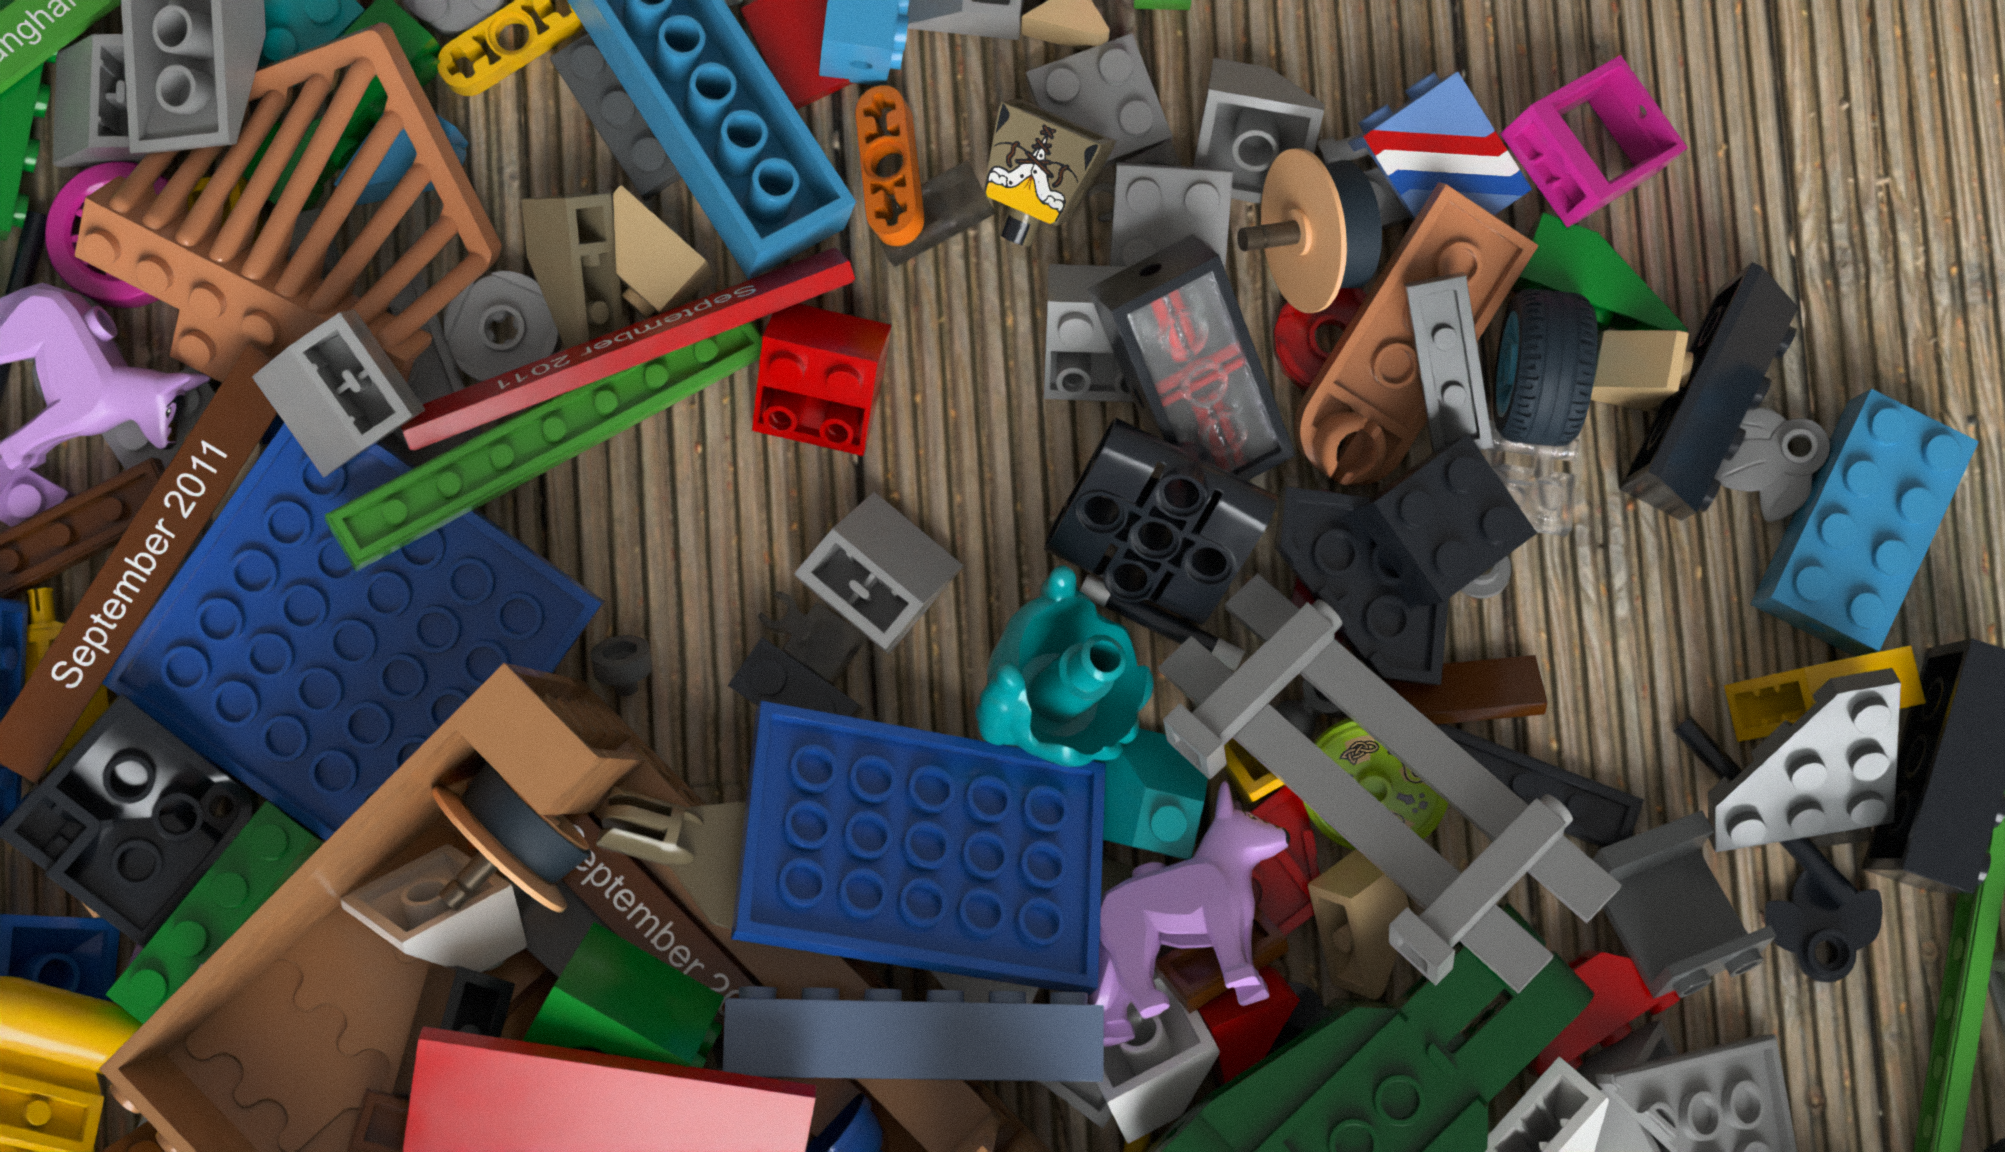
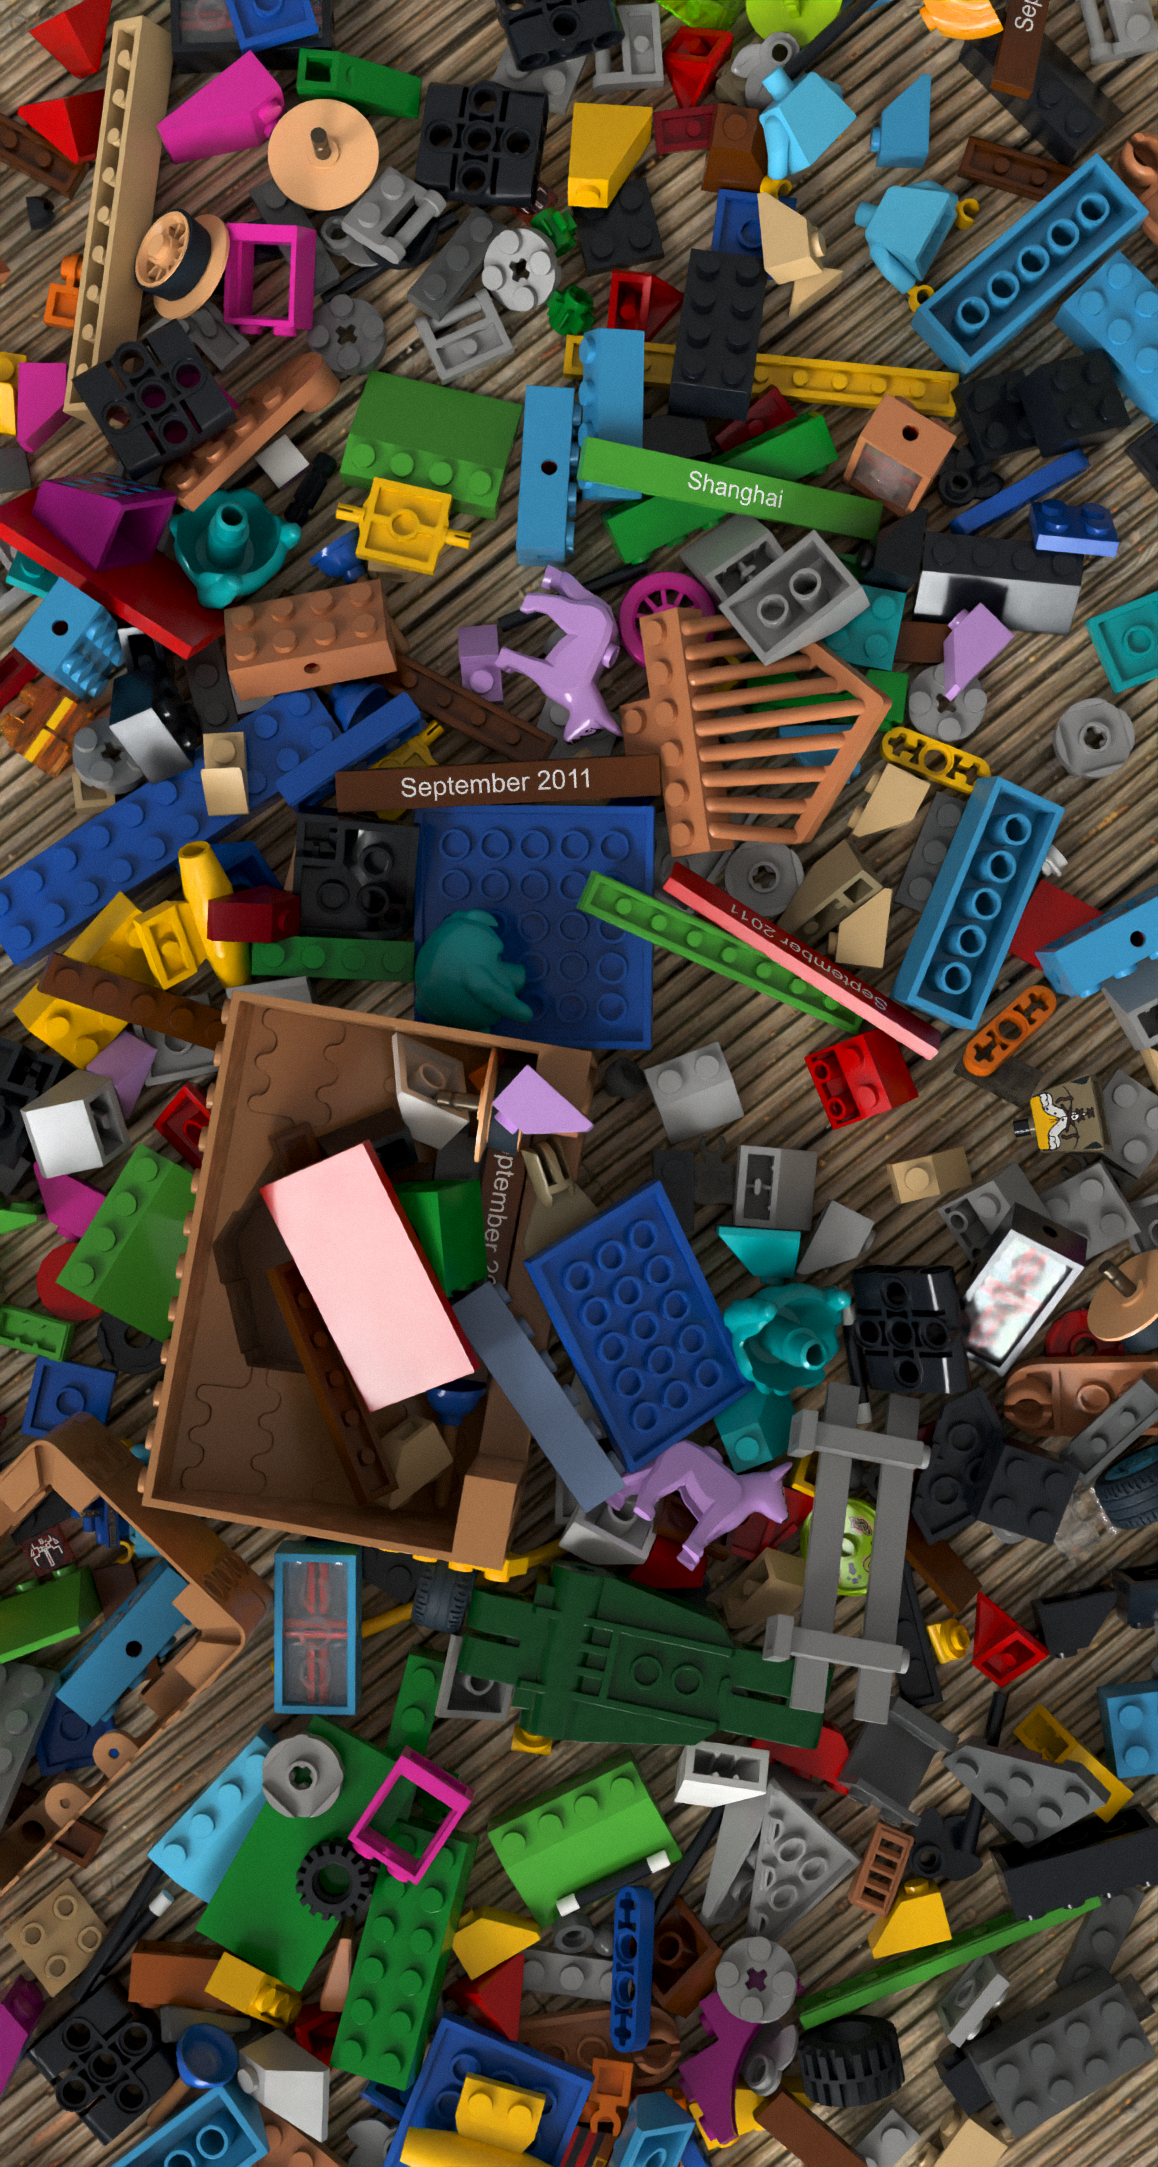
camera: 50 degrees right, 5 degrees up
light grey slope [252,309,425,478] -> none
none -> dark red slope [207,885,301,943]
none -> teal piece [414,909,533,1034]
none -> lavender slope [492,1064,595,1135]
none -> light grey slope [642,1041,745,1145]
none -> teal slope [714,1224,801,1285]
none -> light grey slope [795,1199,876,1275]
none -> tan slope [846,763,931,842]
none -> nougat slope [847,1820,915,1918]
none -> yellow slope [867,1878,952,1959]
none -> tan slope [886,1146,973,1204]
none -> yellow plate [925,1618,970,1664]
none -> red slope [970,1590,1050,1688]
none -> black slope [1030,1583,1118,1659]

